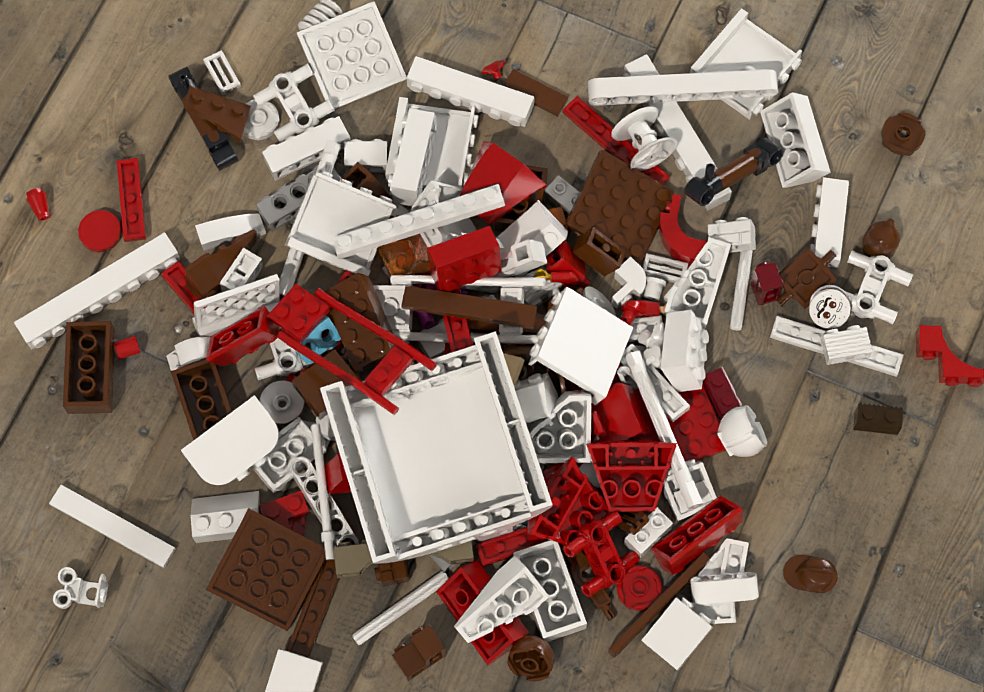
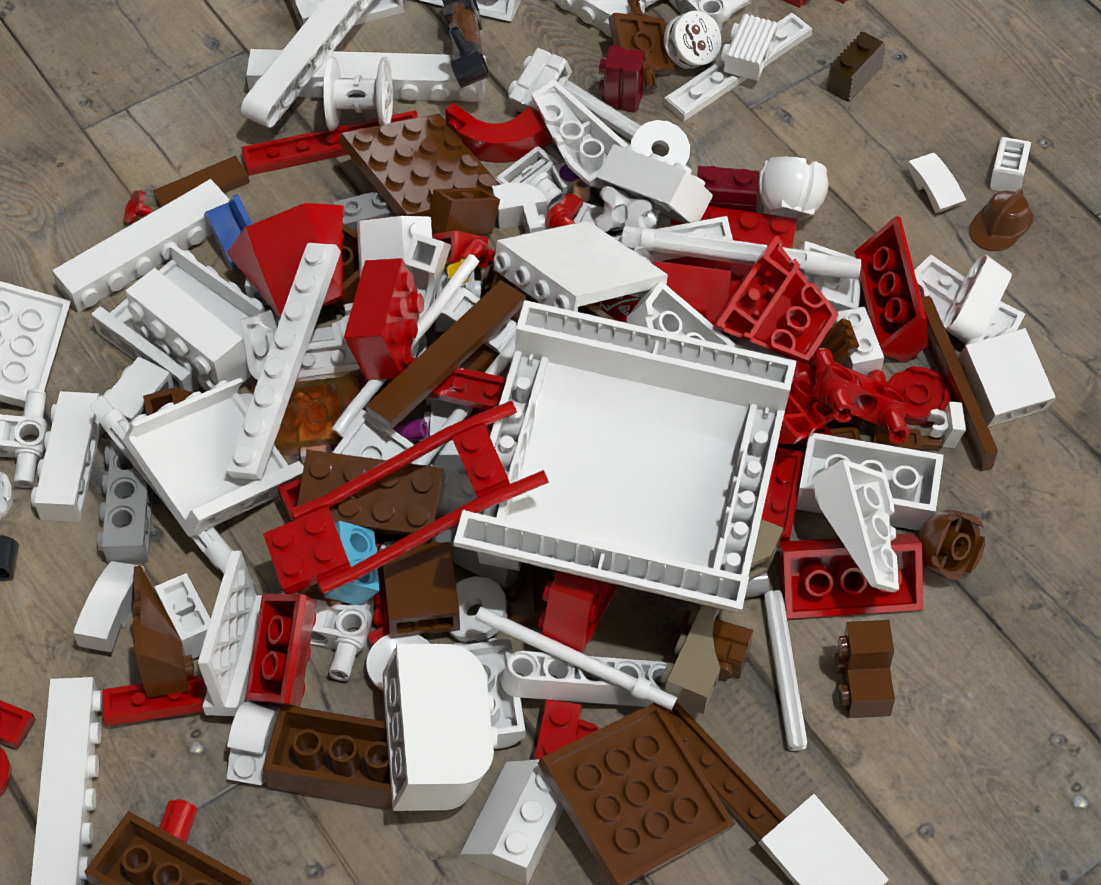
camera: 60 degrees left, 15 degrees down
none -> blue panel [204,194,252,270]
none -> white tile [630,120,690,166]
none -> white slope [906,153,966,213]
none -> white tile [927,402,966,448]
none -> white slope [990,137,1031,192]

